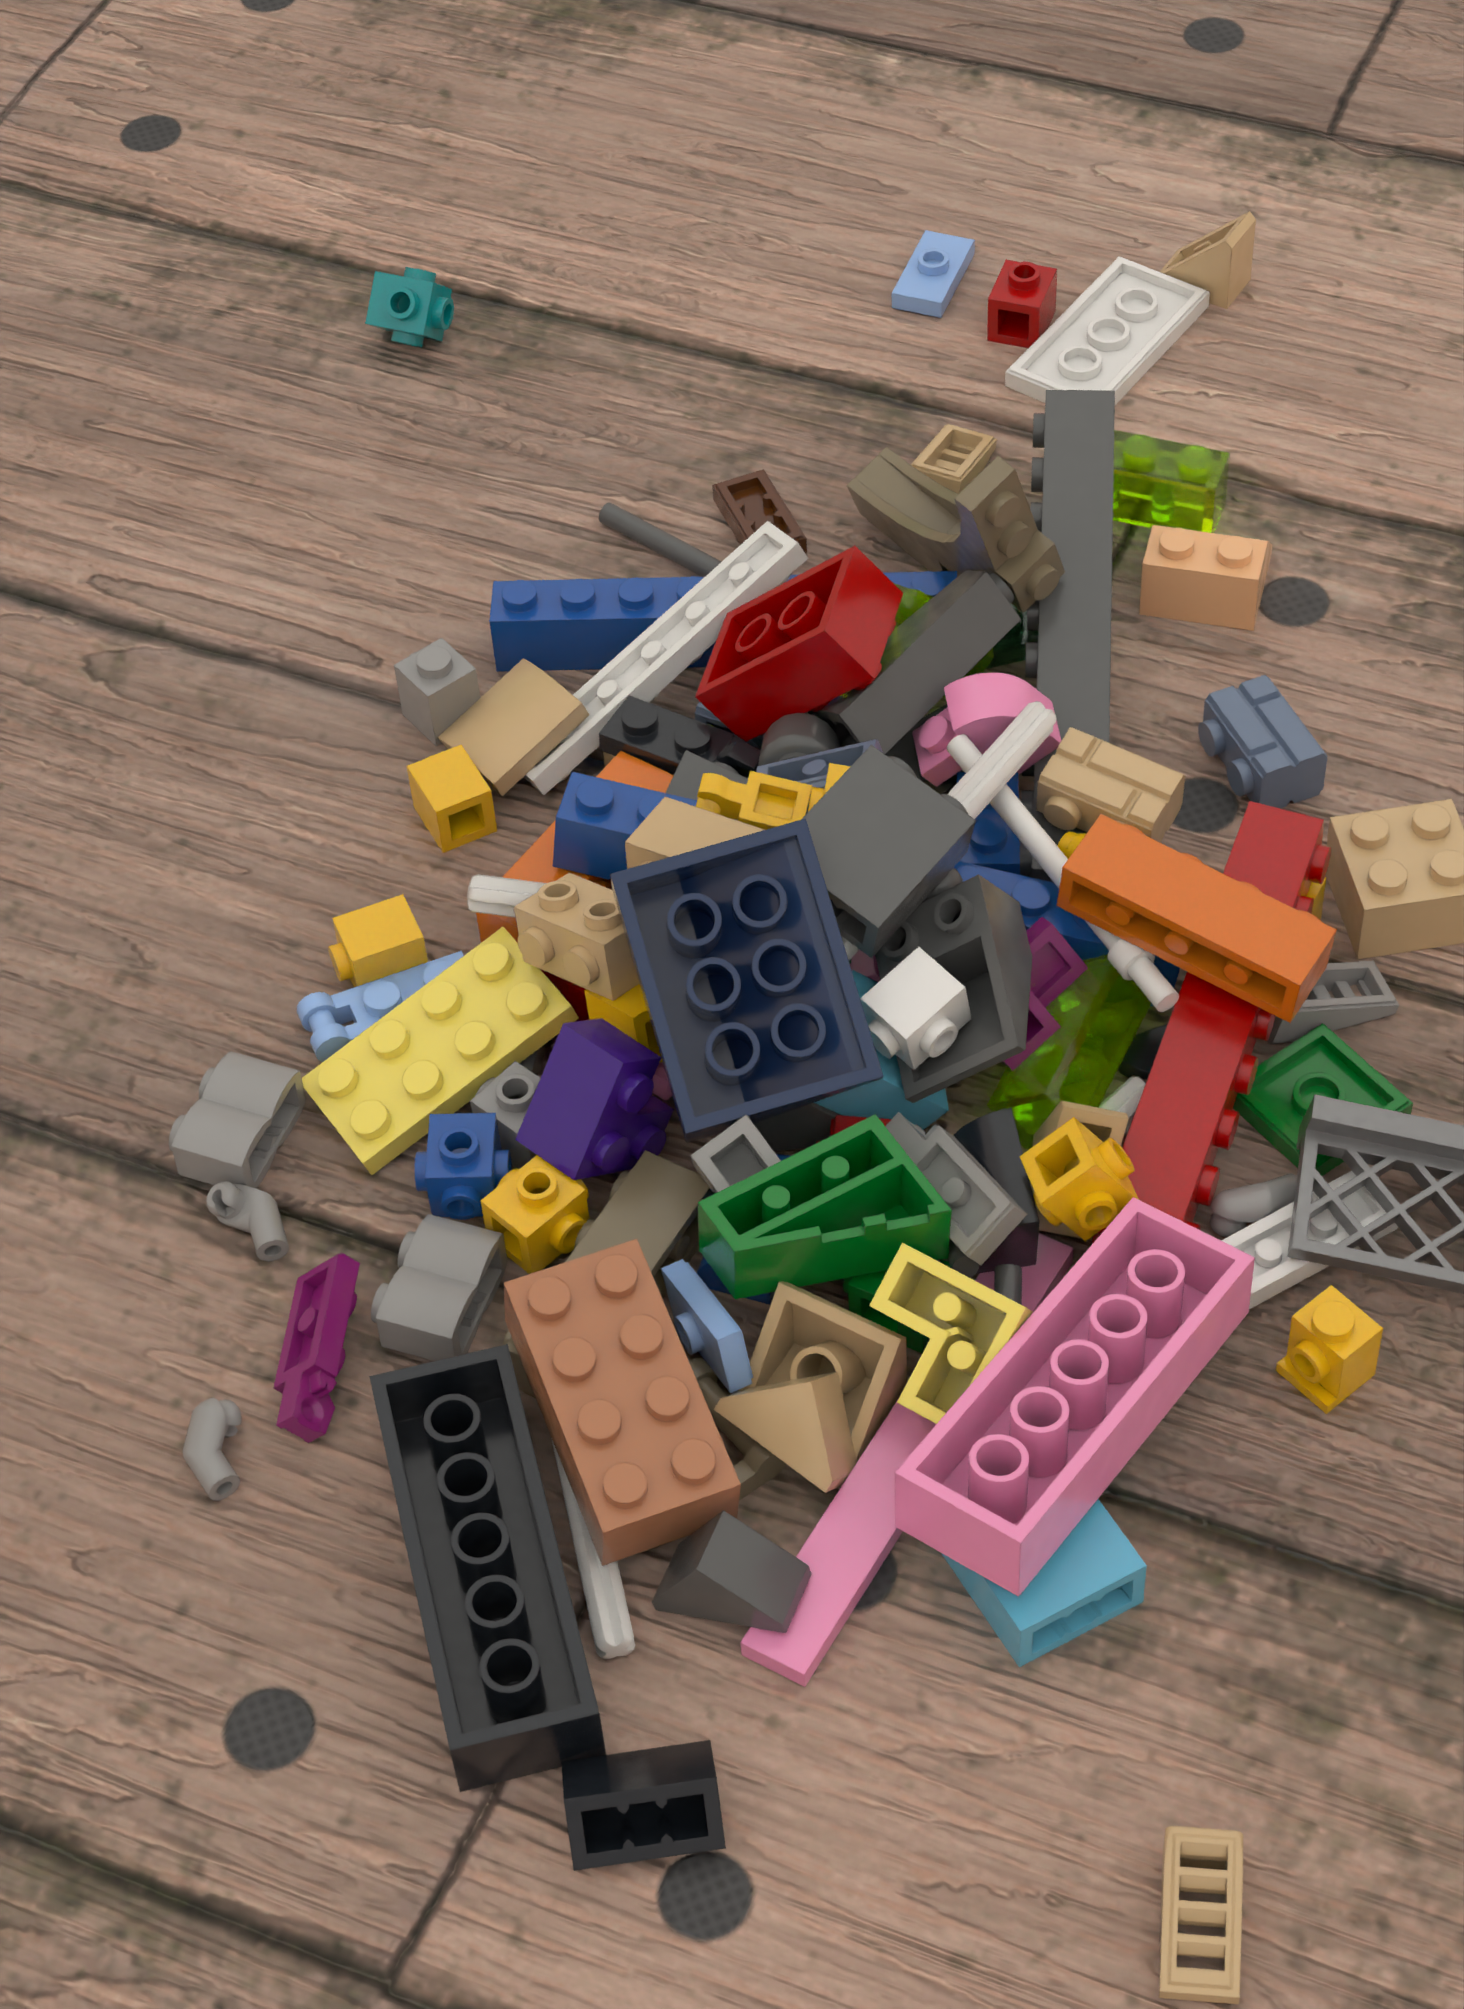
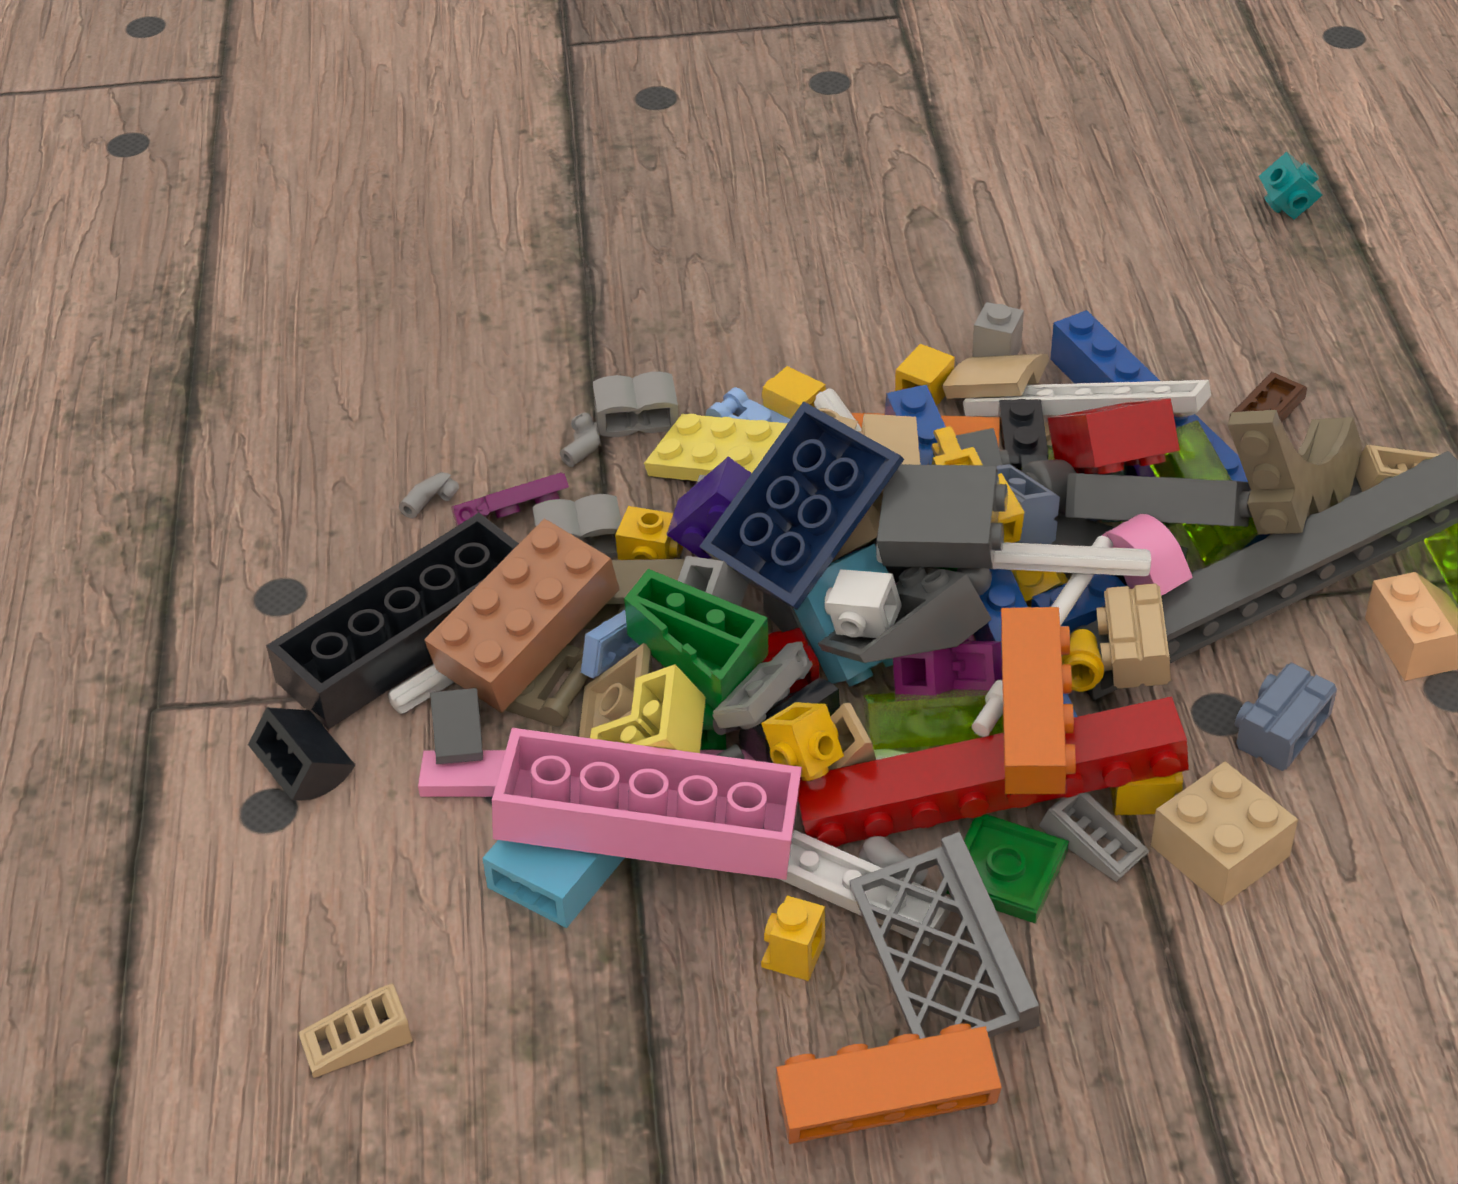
camera: 60 degrees right, 5 degrees down
blue brick [415,1113,512,1220] -> none
dark grey bar [599,502,722,577] -> none
tan slope [714,1372,857,1493] -> none

